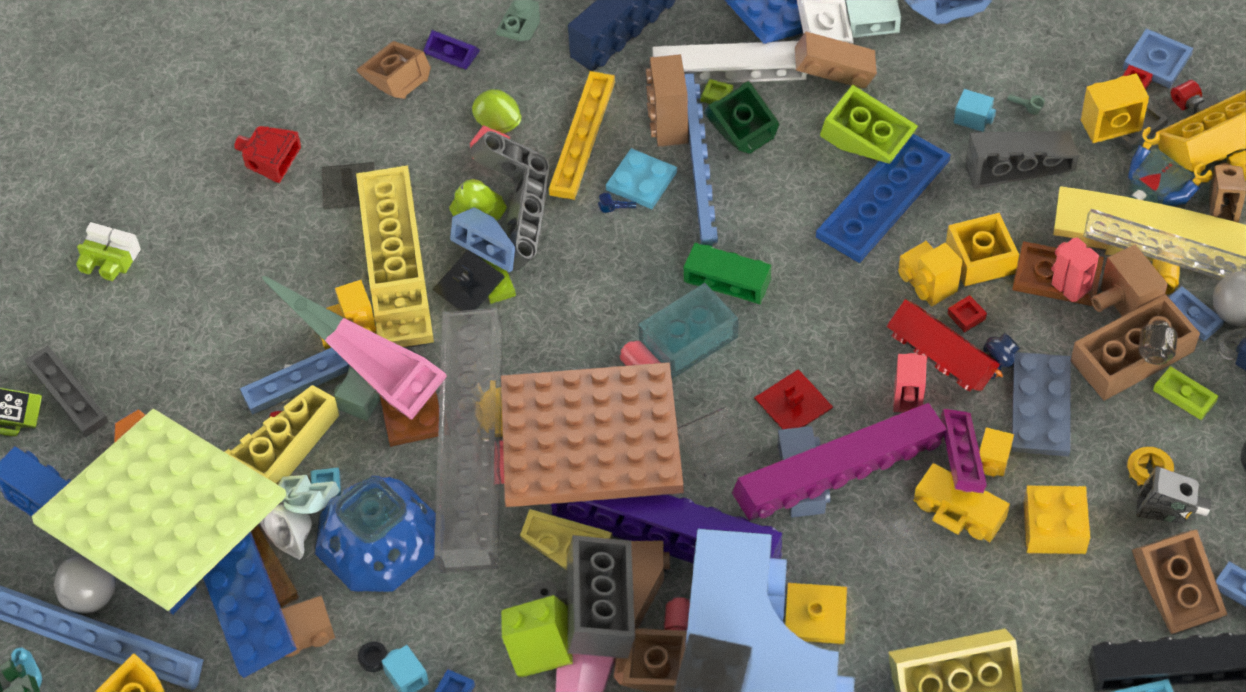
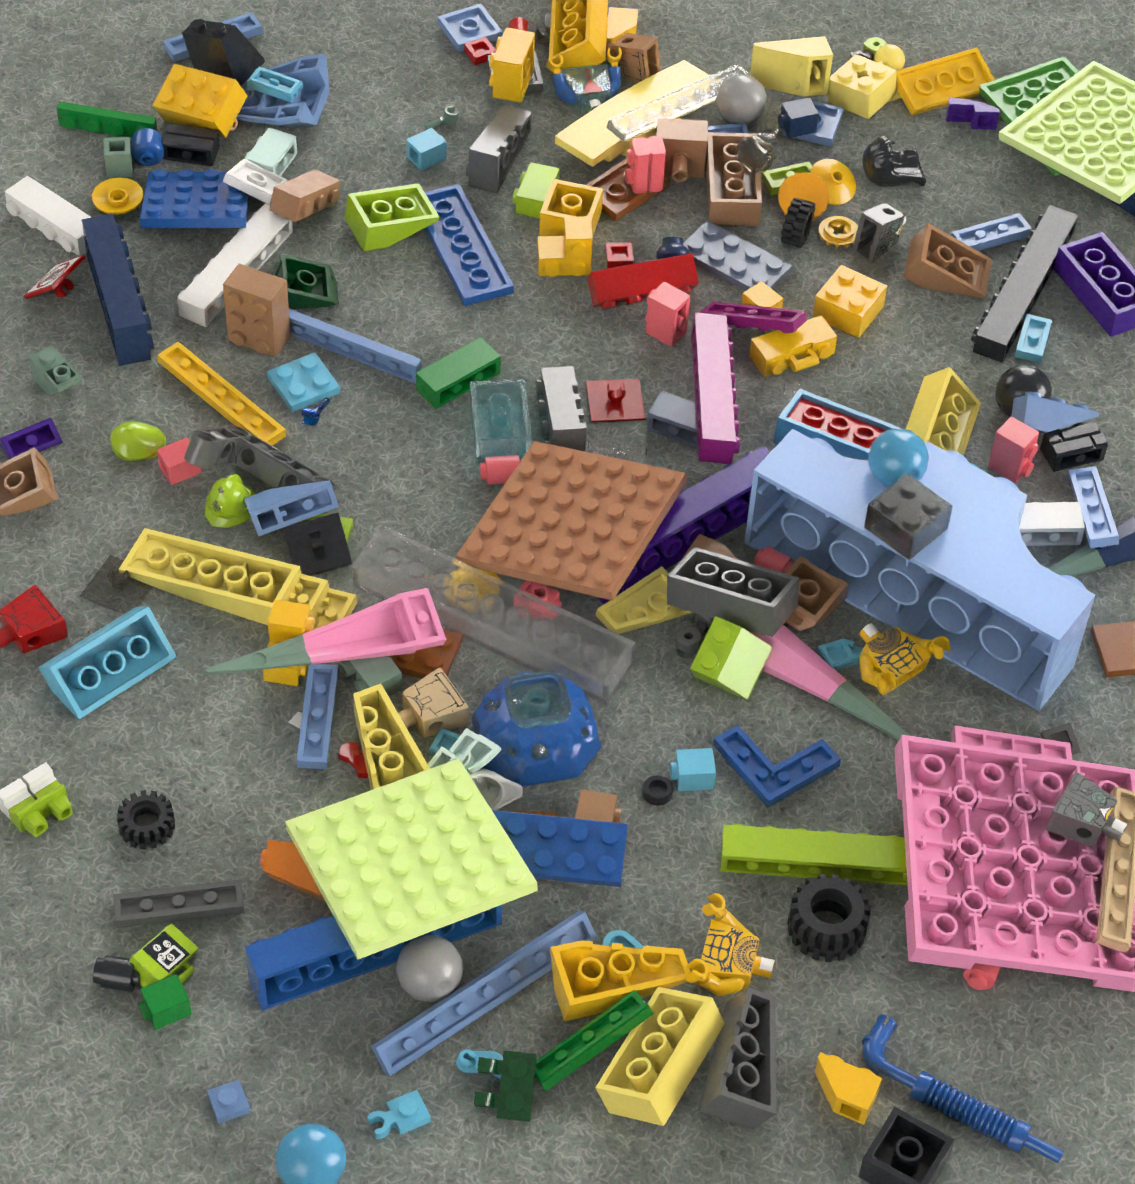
camera: 65 degrees left, 5 degrees down
none -> medium azure slope [38,606,177,719]
none -> black tyre [117,790,175,850]
none -> tan torso [398,667,469,738]
none -> brick [512,162,560,218]
none -> wedge [536,366,587,451]
none -> brick [773,389,901,460]
none -> light orange tile [778,172,829,221]
none -> black tyre [781,198,815,248]
none -> yellow dish [809,159,856,206]
none -> dark azure piece [868,428,929,489]

